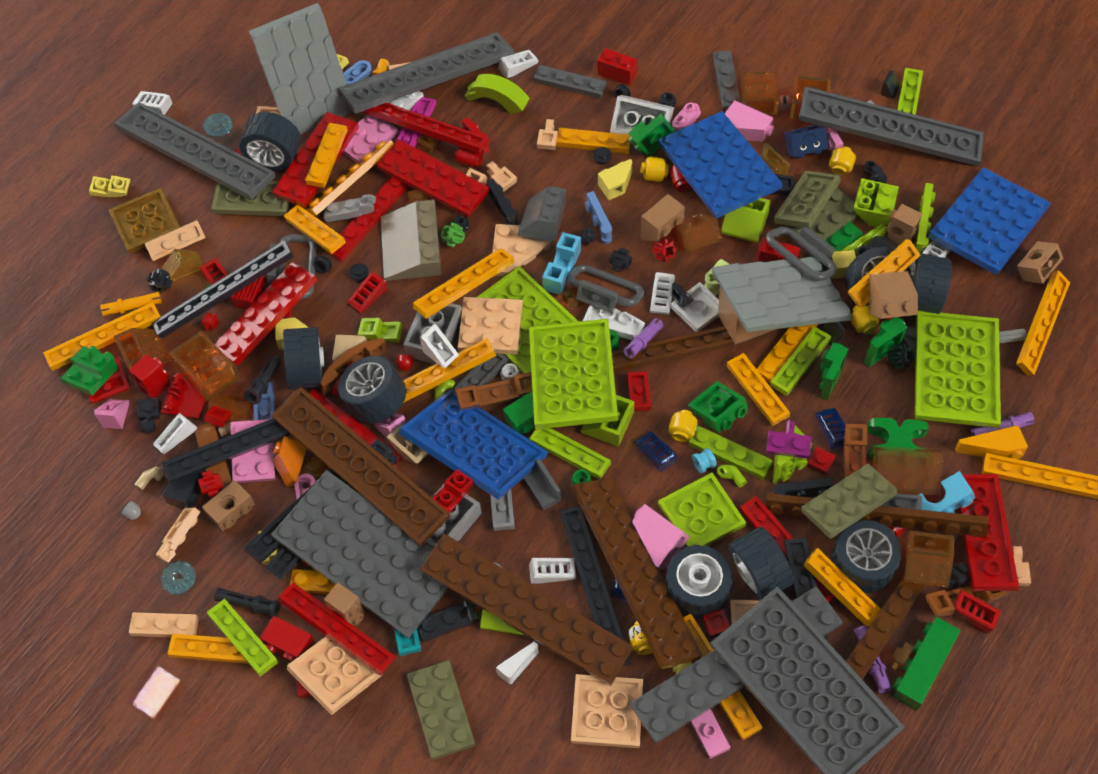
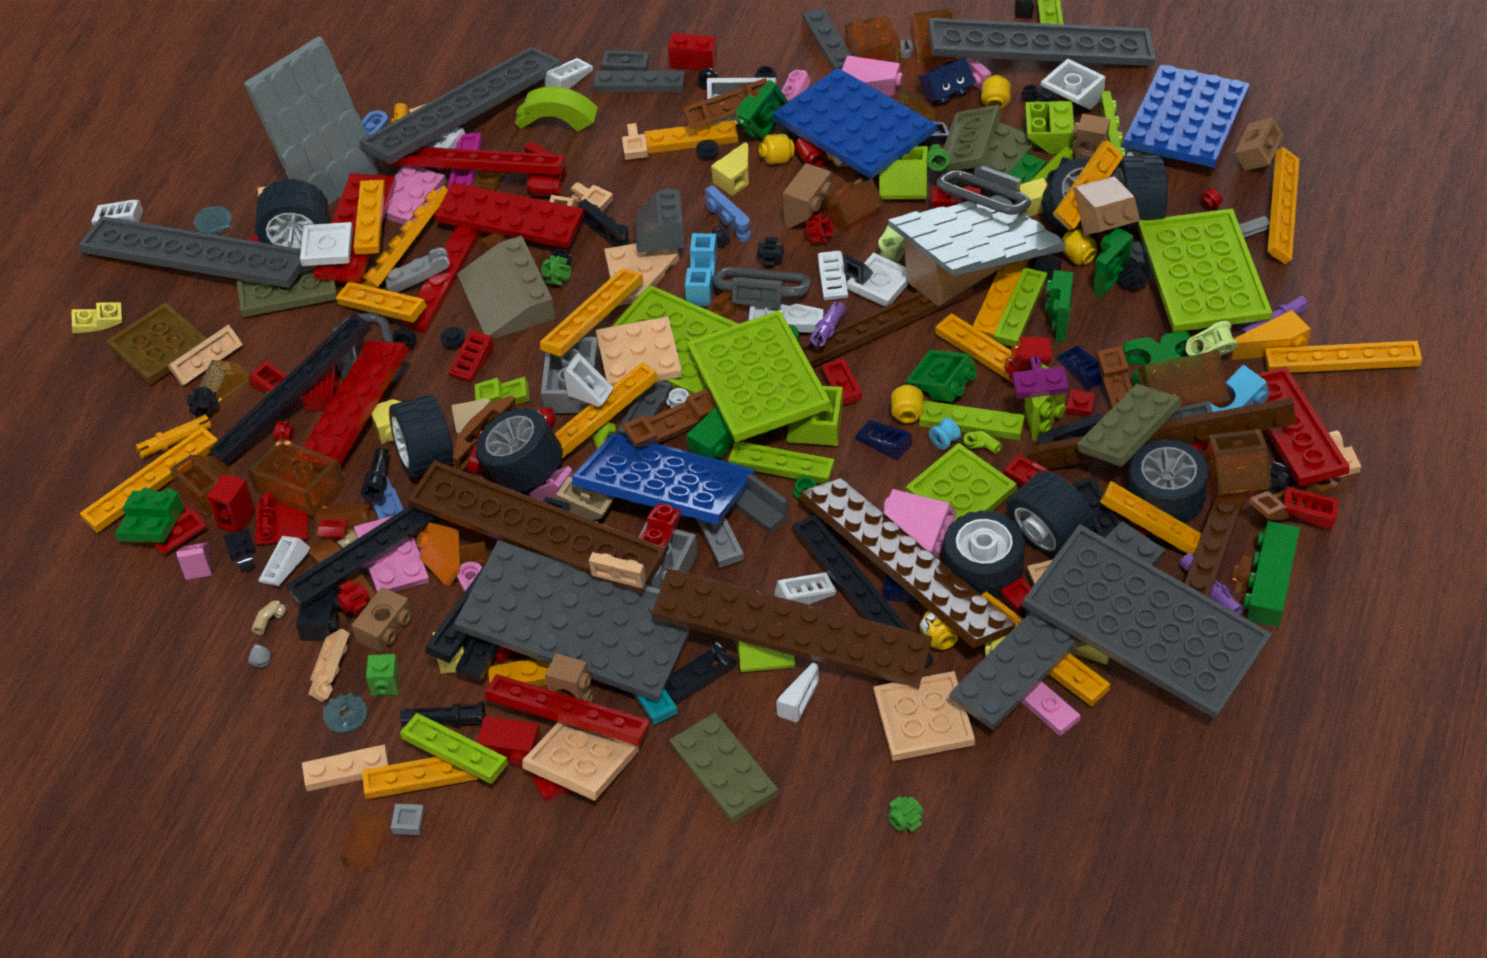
camera: 15 degrees left, 10 degrees down
none -> white plate [300,222,353,266]
none -> bright green brick [366,654,400,696]
none -> light grey plate [391,804,425,835]
none -> light nougat plate [589,552,646,588]
none -> dark grey plate [602,50,650,71]
none -> dark orange slope [682,78,767,130]
none -> bright green cone [926,144,950,171]
none -> red brick [1005,336,1052,382]
none -> white slope [1041,59,1105,110]
none -> yellowish green piece [1186,321,1238,363]
none -> red plate [1201,188,1223,210]

